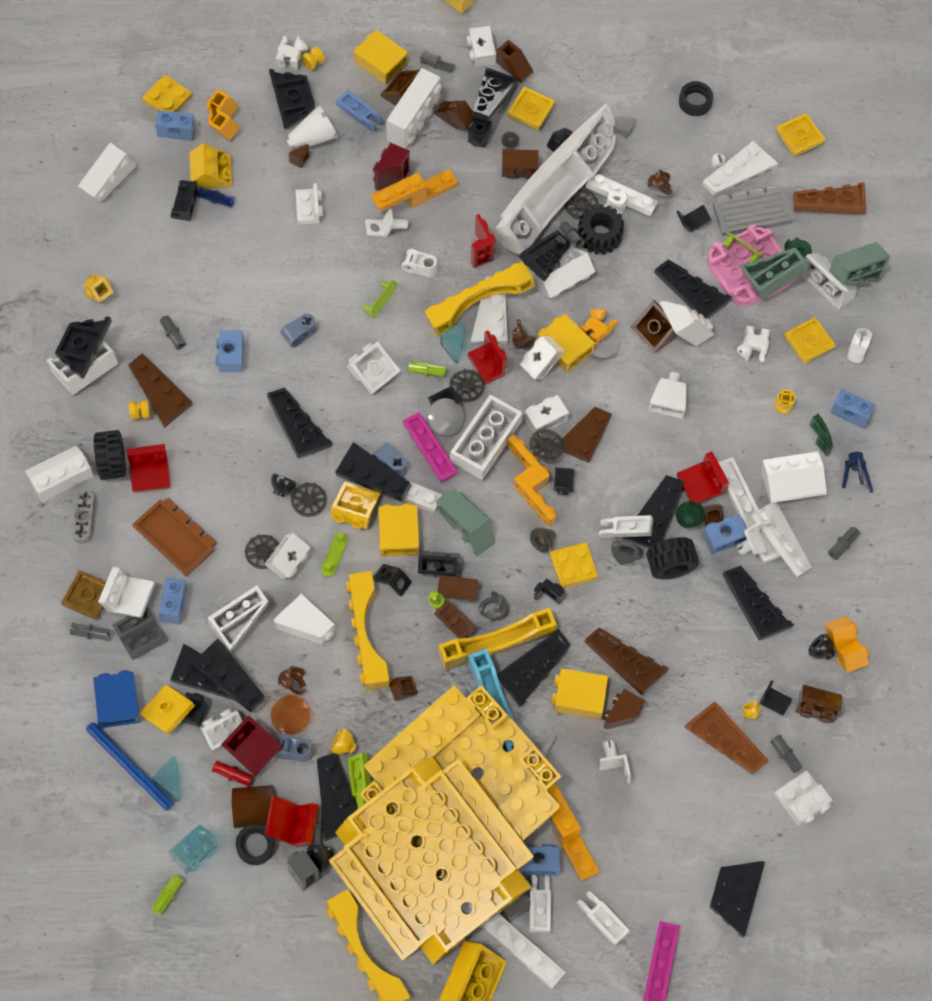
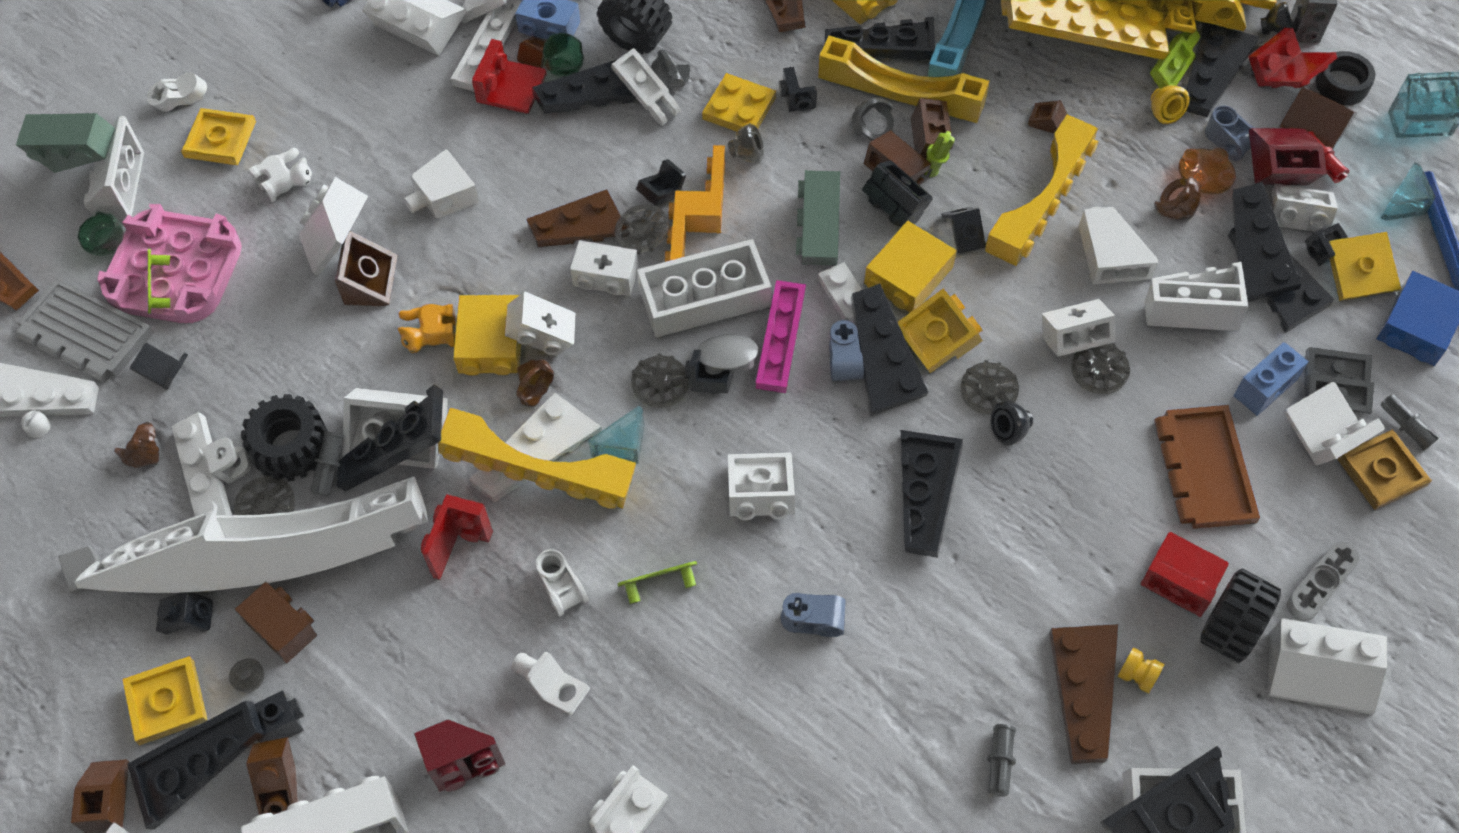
camera: 135 degrees left, 5 degrees down
medium blue brick [216,330,244,372] -> none
lime piece [321,532,348,577] -> none
light orange bracket [371,169,459,212] -> none
lime axle [408,360,446,377] -> none
red bracket [467,330,507,385] -> none
black wing [654,259,732,319] -> none
sand green wedge [739,248,809,301] -> none
yellow wheel [774,389,796,414] -> none
clear green slope [810,413,833,457] -> none
medium blue brick [830,388,876,429] -> none

